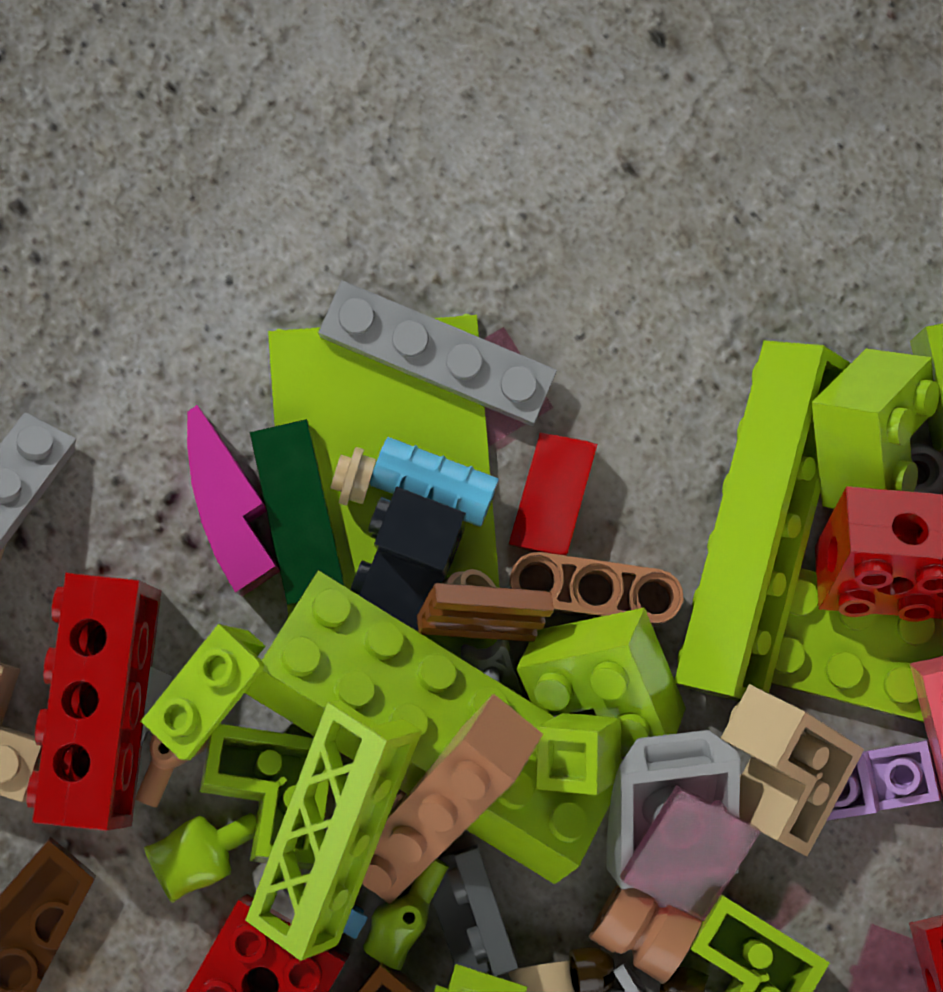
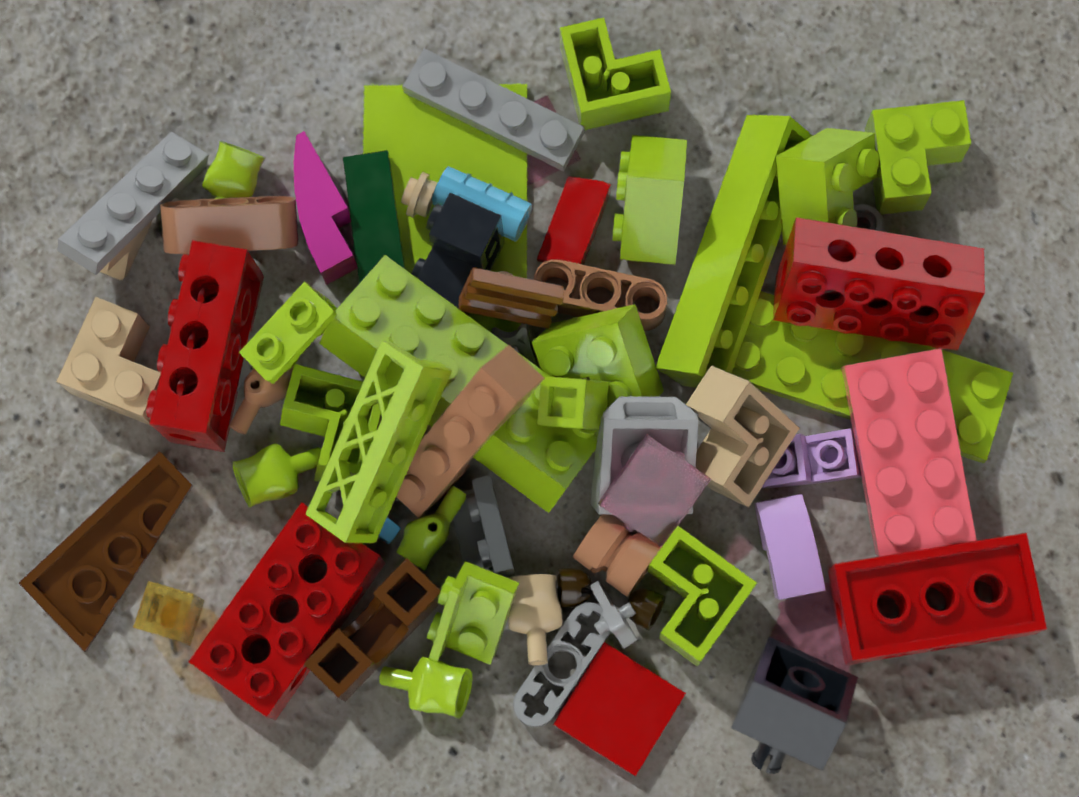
camera: 10 degrees right, 5 degrees down
none -> nougat beam [160,196,298,254]
none -> lime piece [202,141,265,199]
none -> lime brick [559,17,671,130]
none -> lime brick [612,135,687,265]
none -> lavender slope [754,494,826,600]

